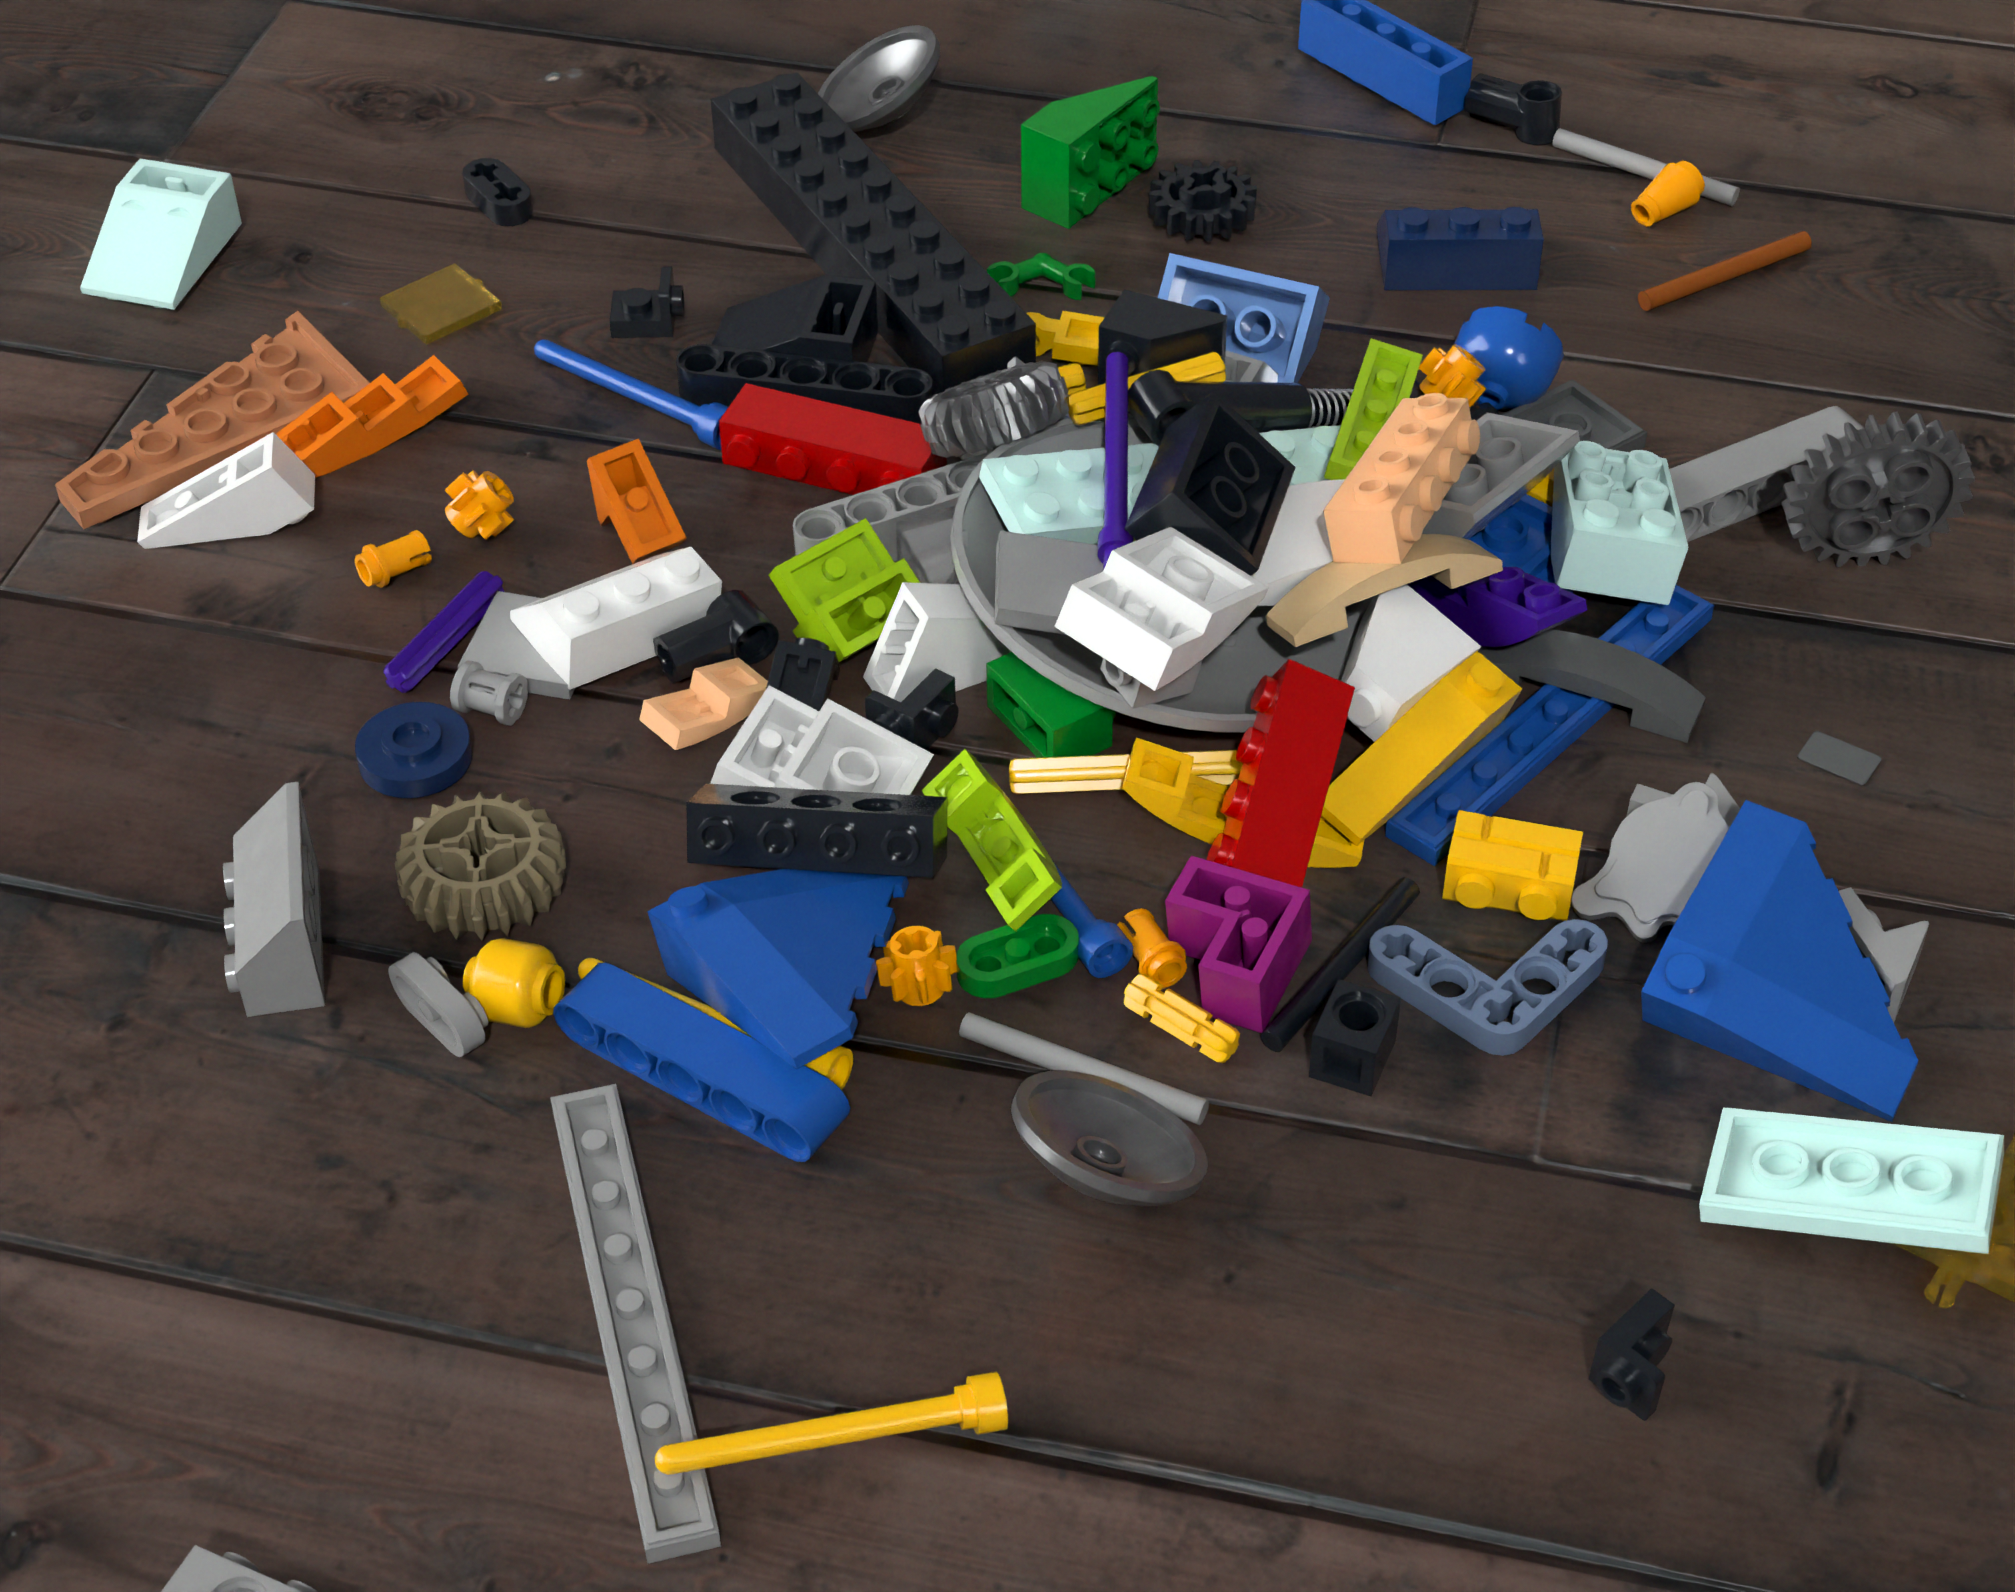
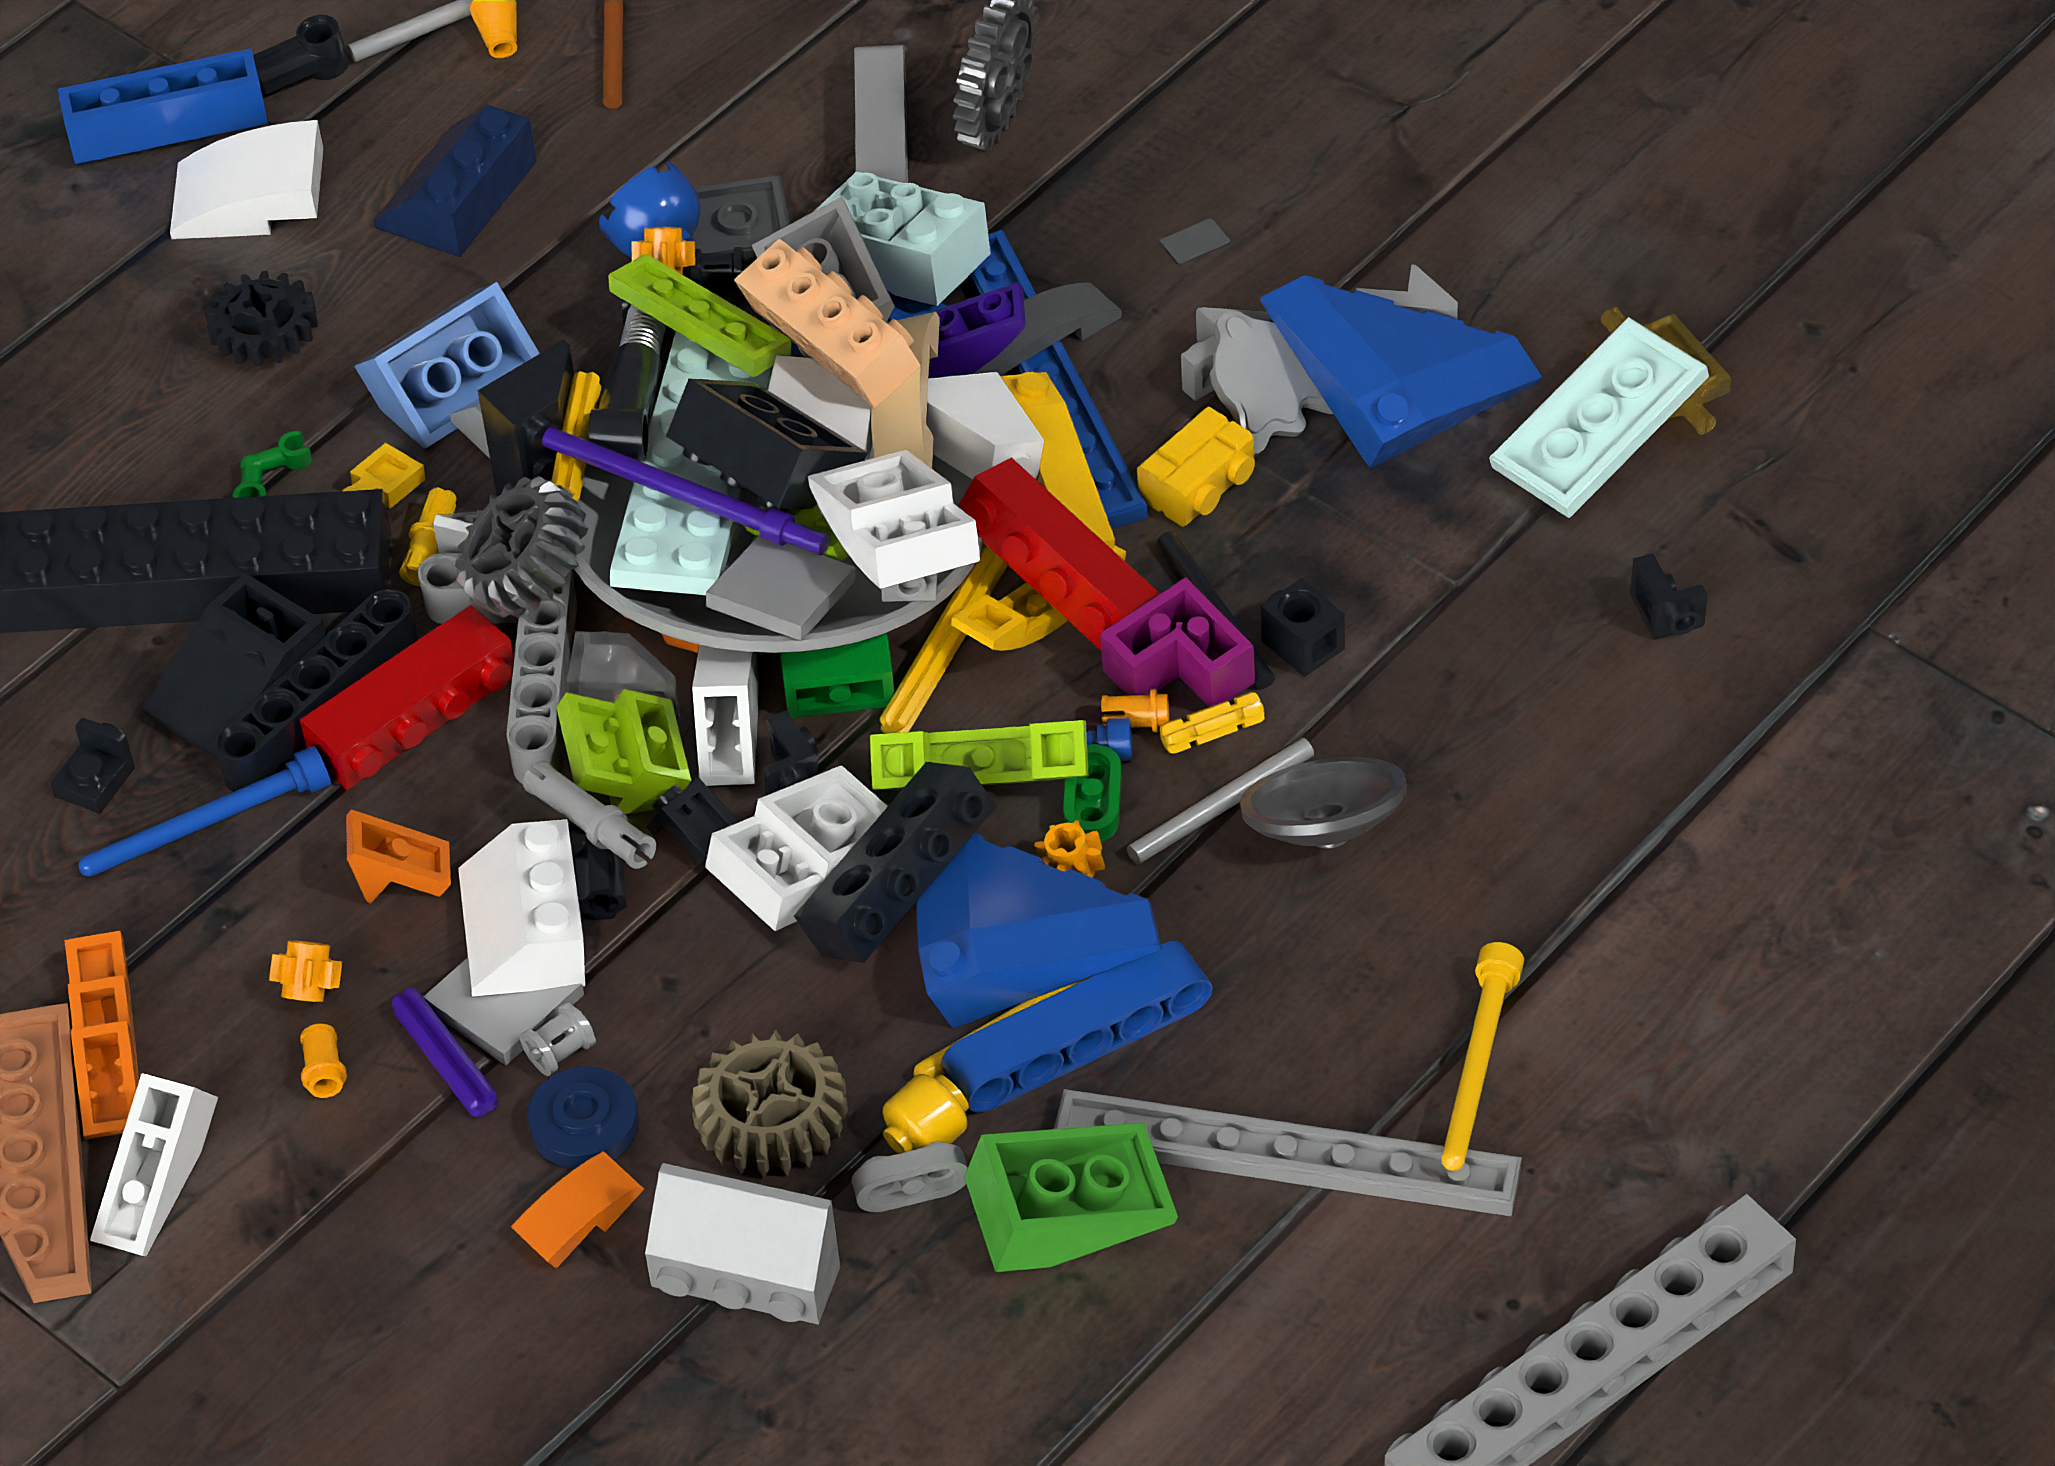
camera: 60 degrees left, 5 degrees up
light nougat slope [639,657,768,750] -> none
green slope [1021,76,1160,229] -> none
sand blue beam [1367,919,1608,1056] -> none
none -> white slope [170,120,323,239]
none -> orange slope [511,1151,644,1269]
none -> light grey pin [523,761,656,869]
none -> bright green slope [964,1122,1178,1272]

